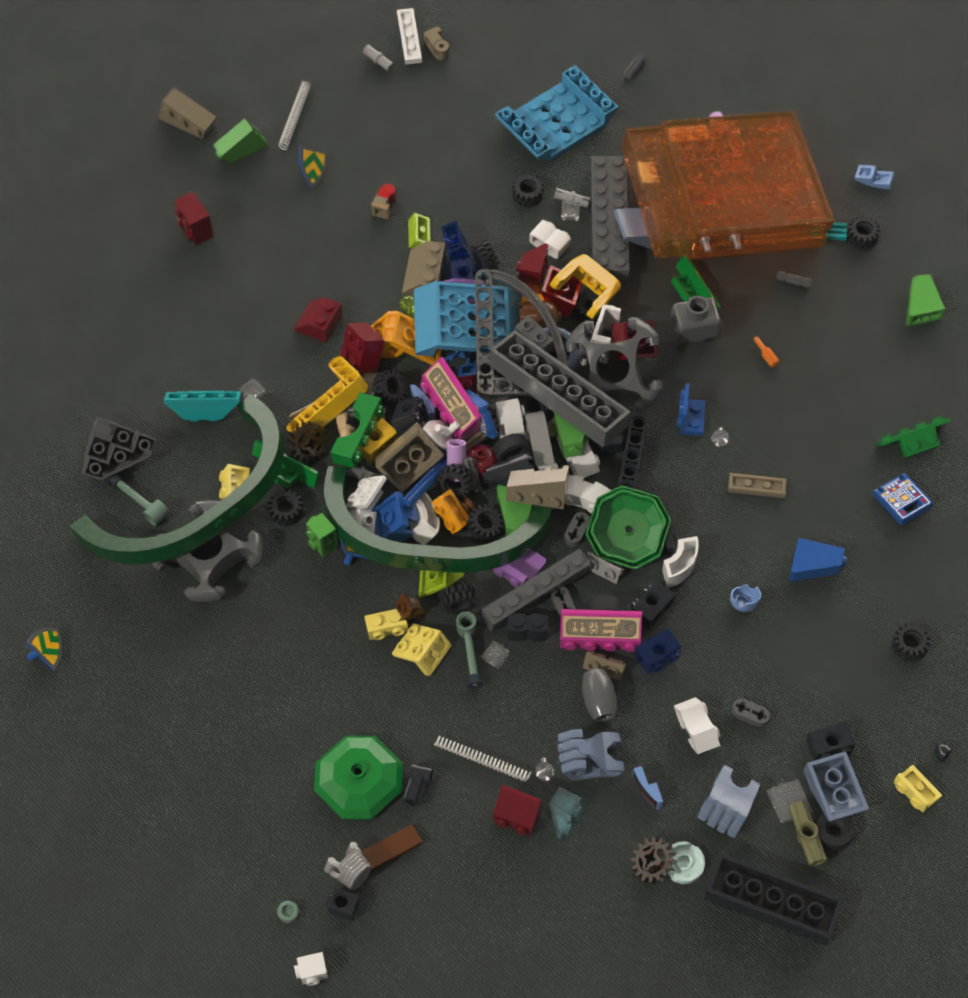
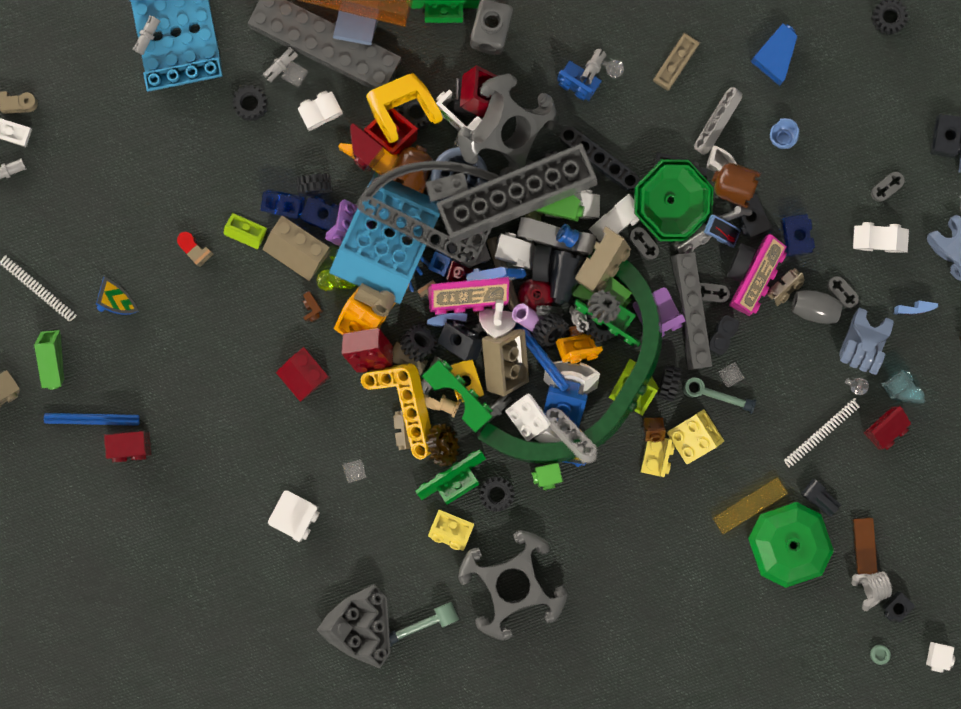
camera: 70 degrees left, 25 degrees up
dark green arch [70,394,285,564] -> none
teal wedge [164,391,241,422] -> none
none -> blue axle [44,413,140,425]
none -> light grey pin [133,15,161,55]
none -> white bracket [268,491,320,542]
none -> reddish brown bracket [303,291,323,322]
none -> dark tan piece [354,283,396,317]
none -> light grey beam [546,408,596,463]
none -> blue wheel [556,224,580,248]
none -> light grey pin [569,304,589,332]
none -> green bracket [575,299,641,347]
none -> light grey pin [580,49,606,85]
none -> dark grey gear [587,290,621,324]
none -> light grey beam [694,87,742,155]
none -> slope [704,215,741,248]
none -> reddish brown cylinder [712,163,761,209]
none -> flat silver piece [712,206,752,221]
none -> clear yellow tile [712,477,788,534]
none -> dark grey beam [827,276,859,308]

